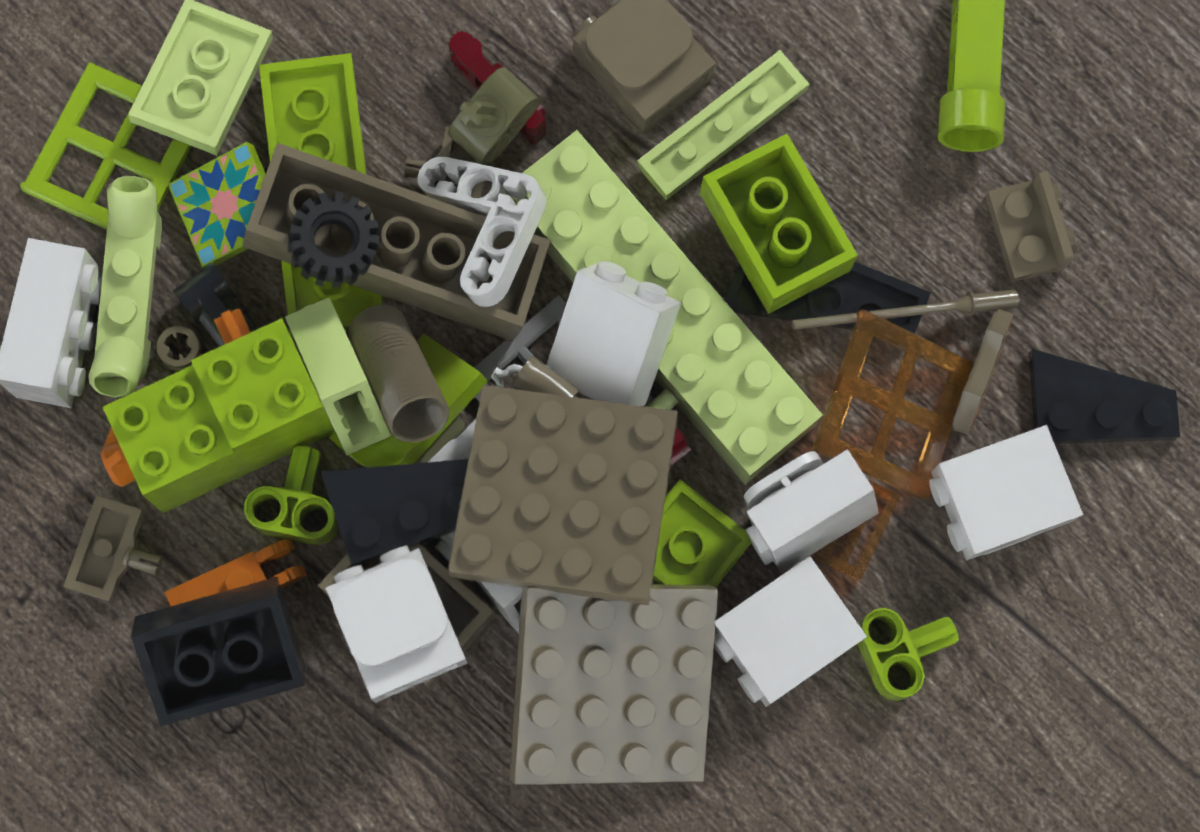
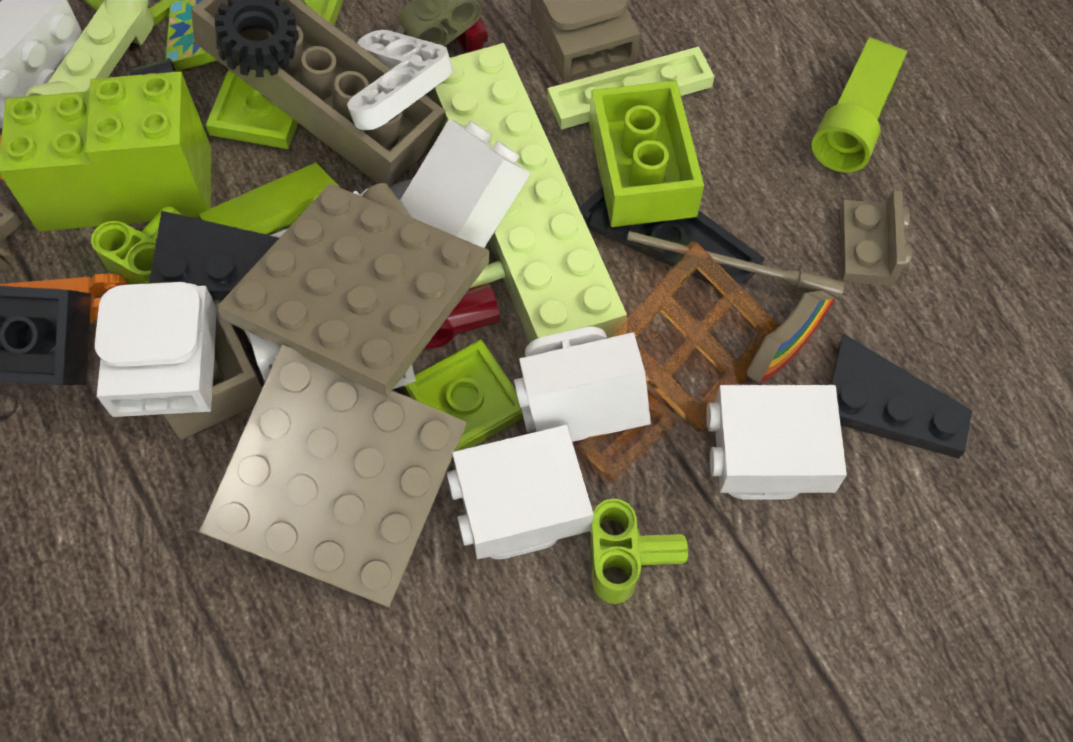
camera: 25 degrees right, 15 degrees down
yellowish green brick [285,297,391,455] -> none
dark tan piece [347,305,450,443] -> none

